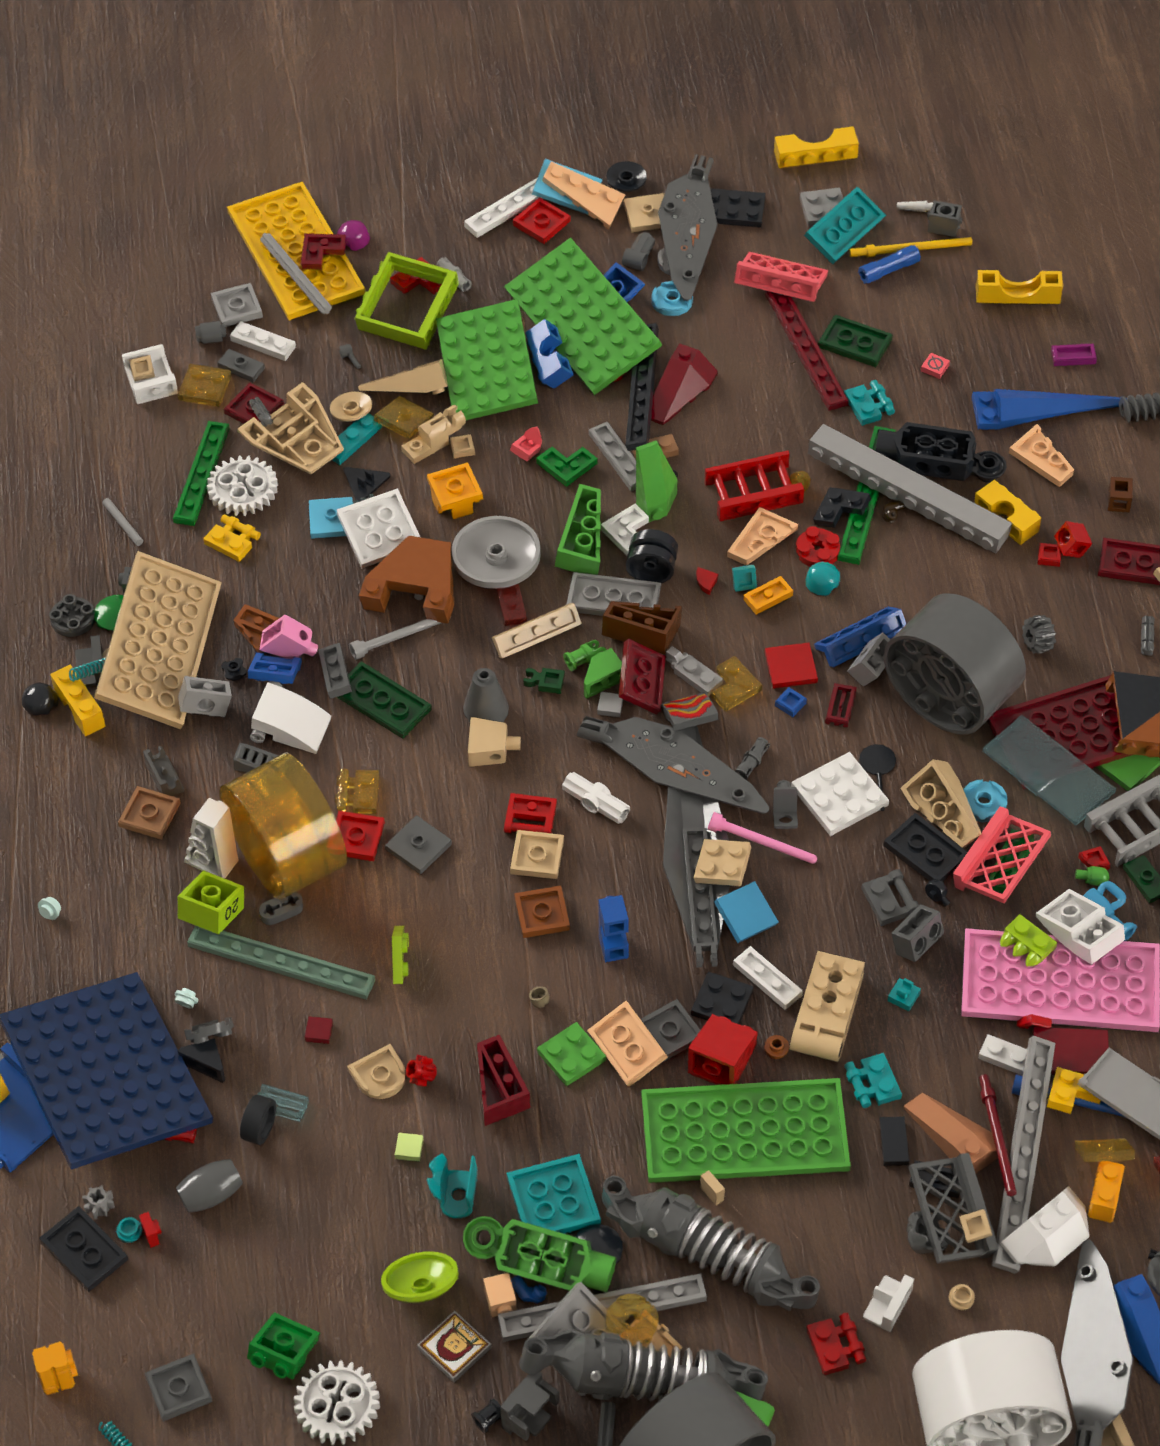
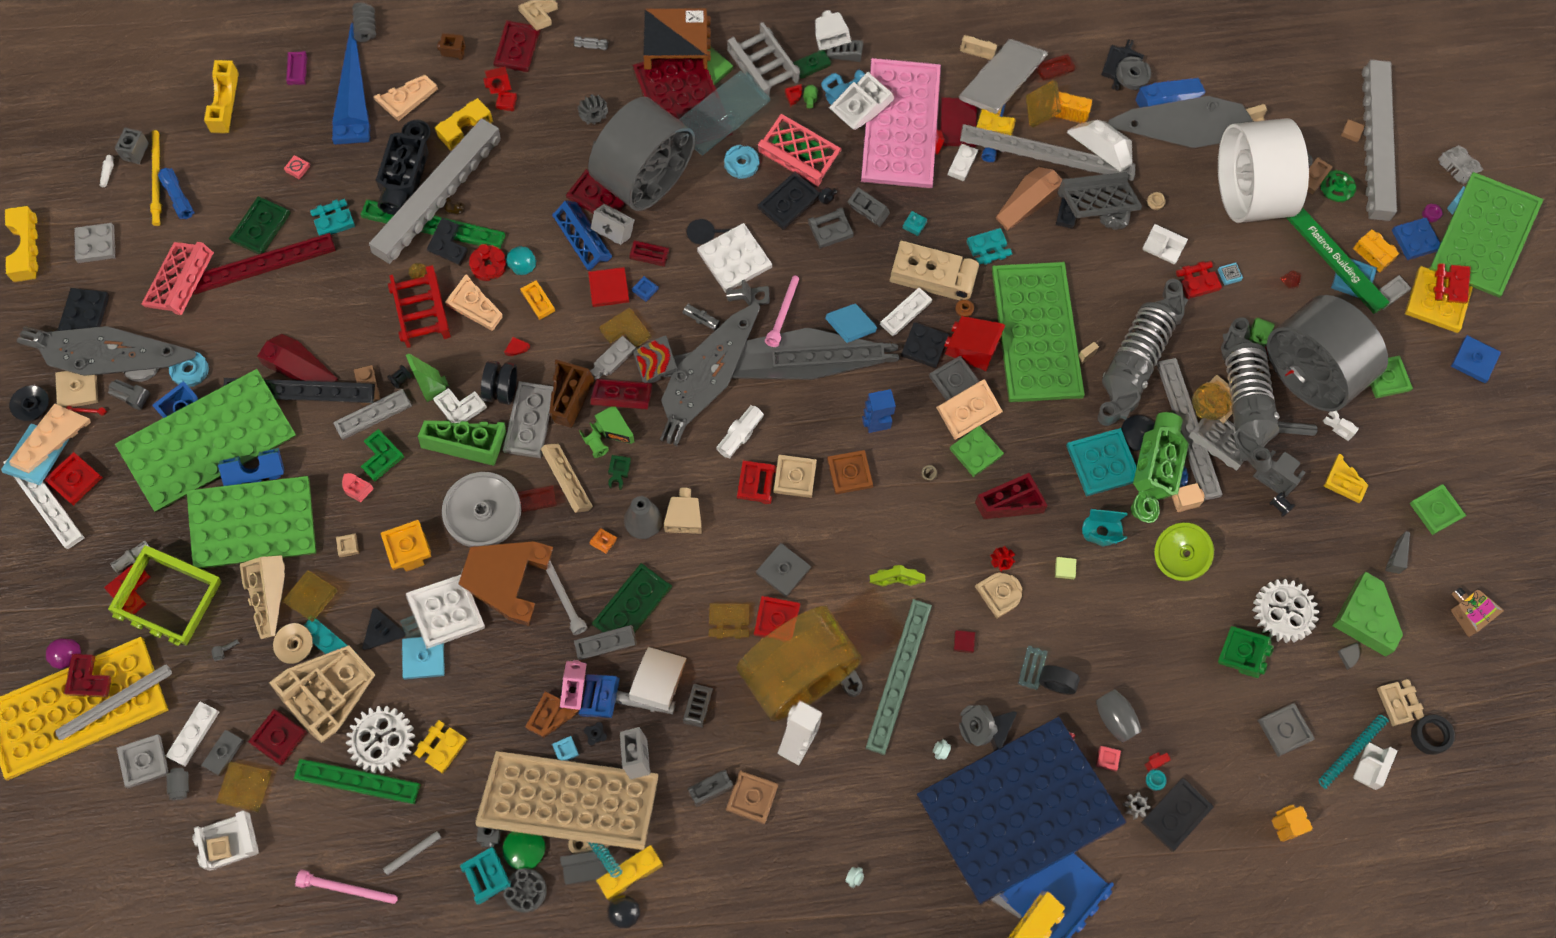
camera: 95 degrees left, 15 degrees up
lime brick [178,870,244,935] -> none
dark grey axle [249,397,273,427] -> none
tan plate [401,405,466,464] -> none
tile [417,1311,491,1382] -> none
light grey tile [597,692,623,717] -> none
tan plate [694,839,751,886] -> none
teal tile [732,565,757,592] -> none
teal plate [804,186,886,264] -> none
black tile [879,1116,909,1166] -> none
tan wedge [901,759,982,848] -> none
tan tile [959,1209,993,1243] -> none
dark red bar [979,1074,1017,1197] -> none
lime plate [1000,914,1057,967] -> none
none -> red hinge [66,406,107,416]
none -> bright pink piece [295,869,398,904]
none -> teal plate [460,847,511,905]
none -> medium azure tile [552,736,579,761]
none -> orange tile [590,528,617,553]
none -> coral tile [1096,746,1121,772]
none -> tile [1218,263,1243,285]

